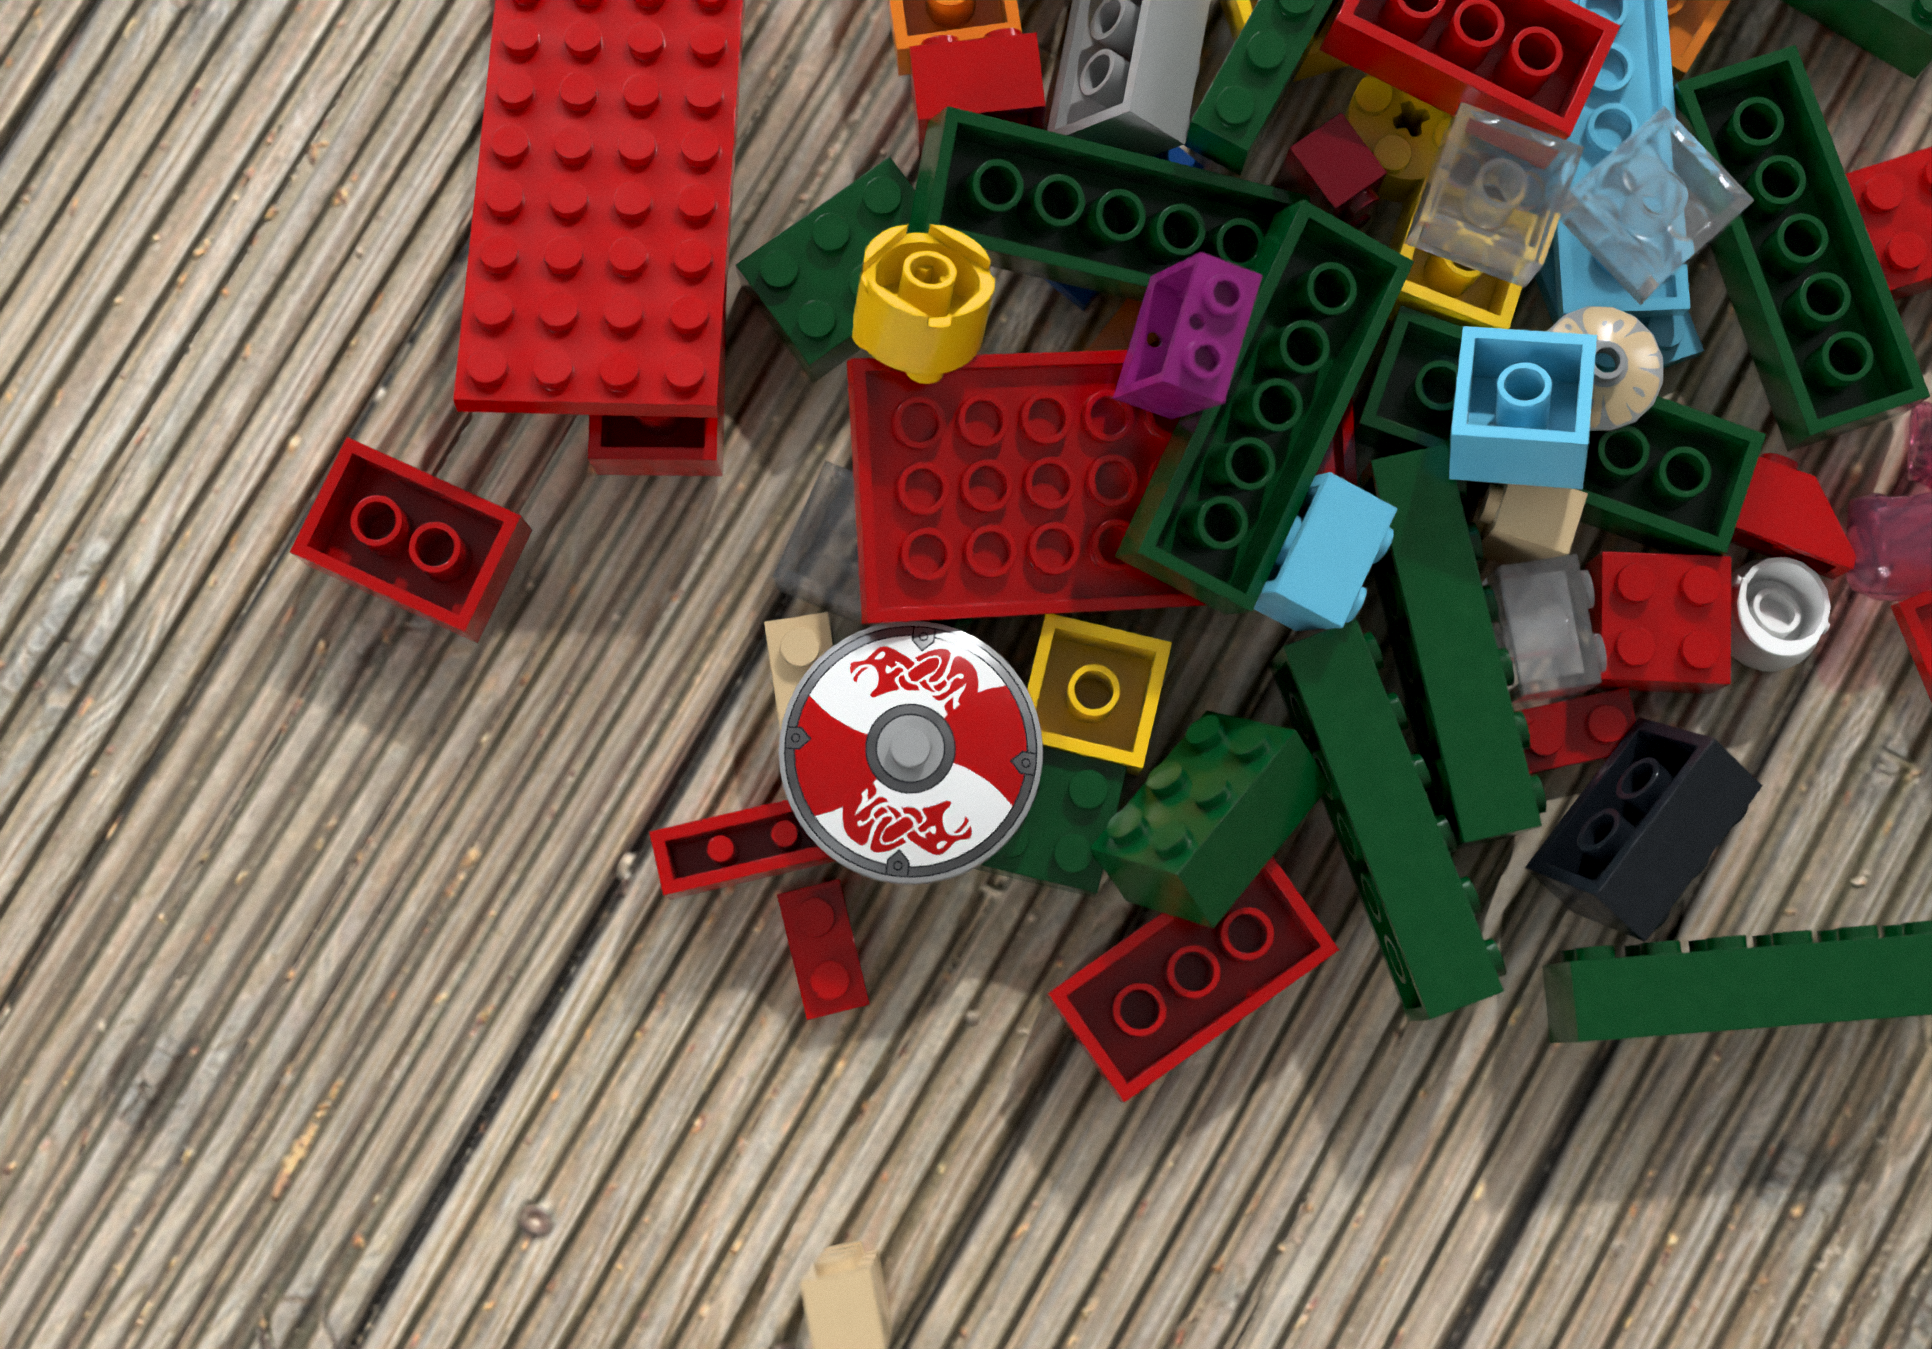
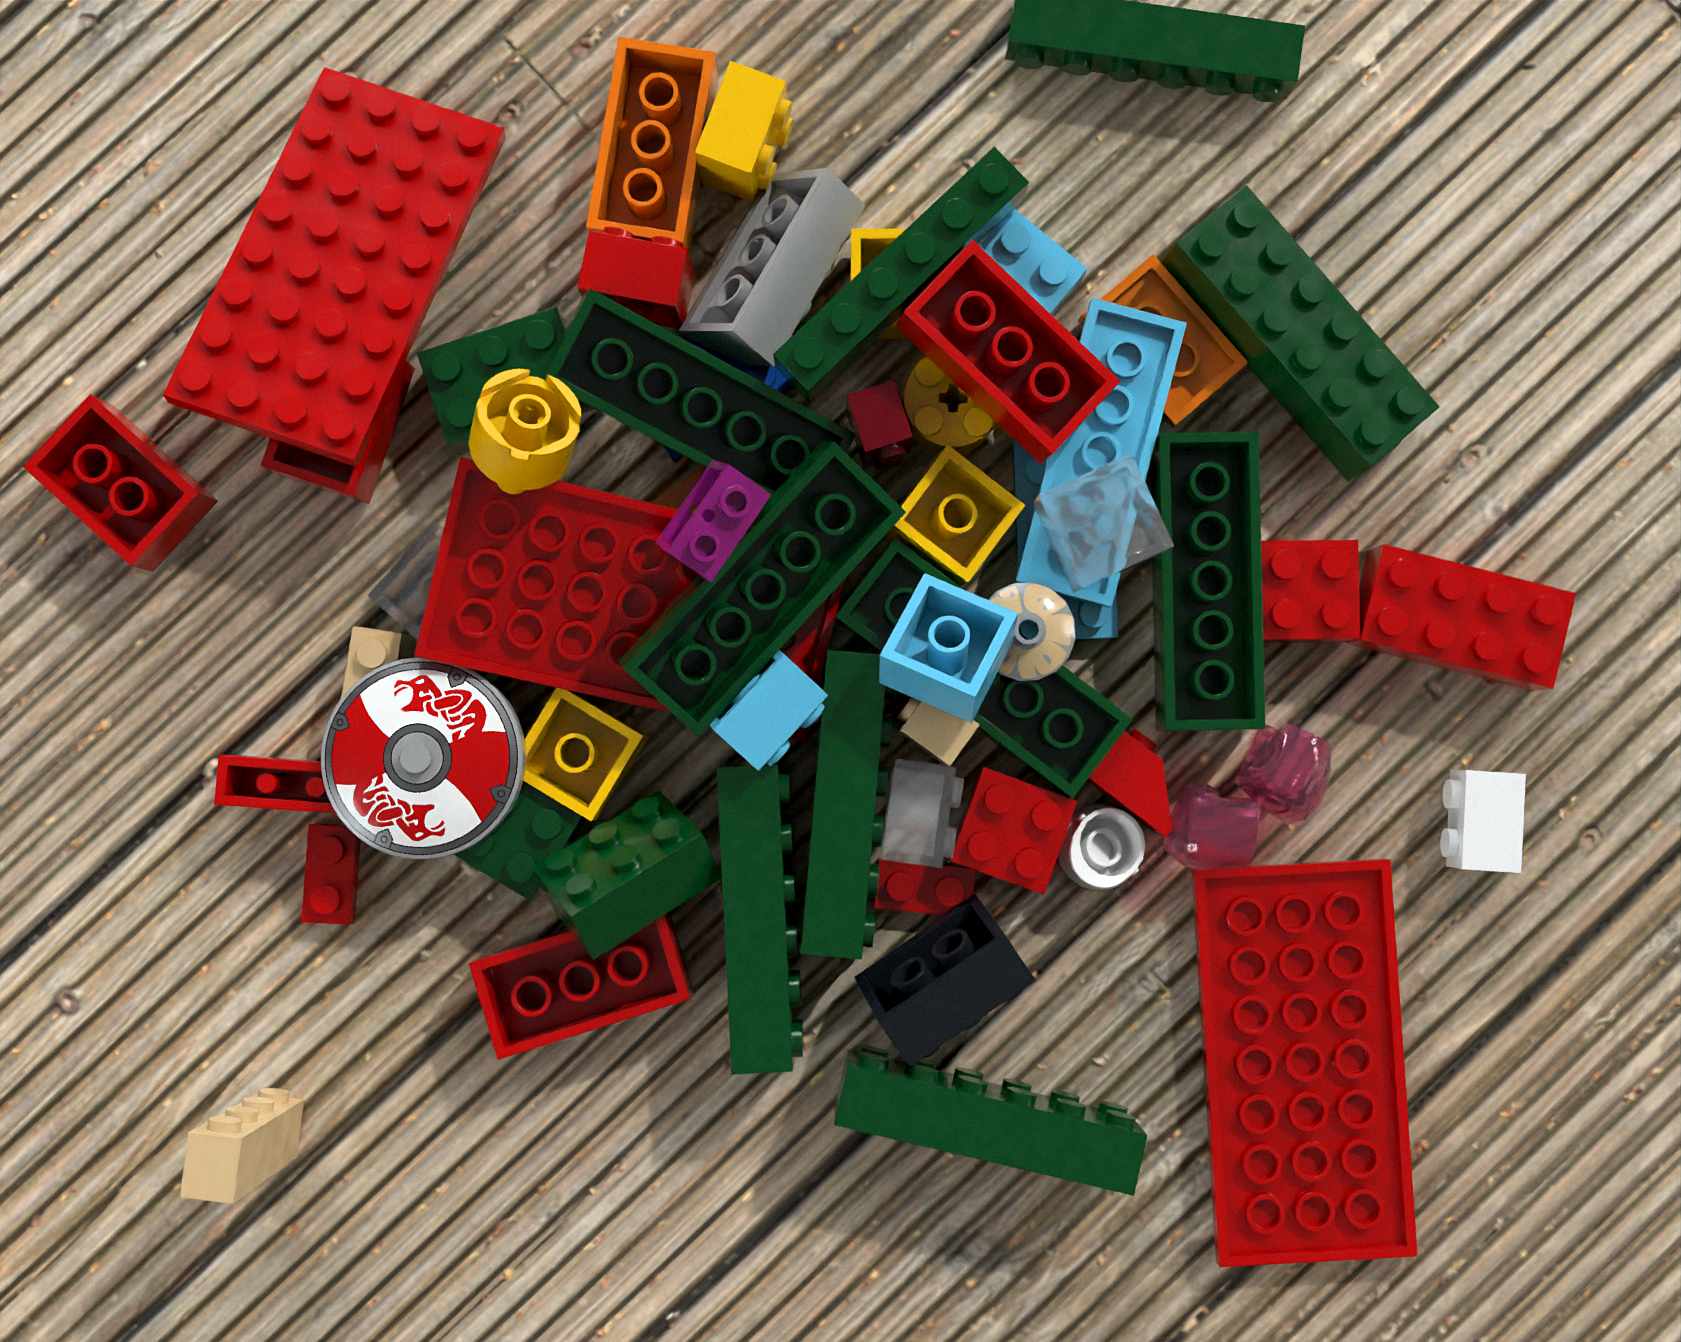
camera: 20 degrees right, 5 degrees up
clear brick [1404,102,1584,288] -> none

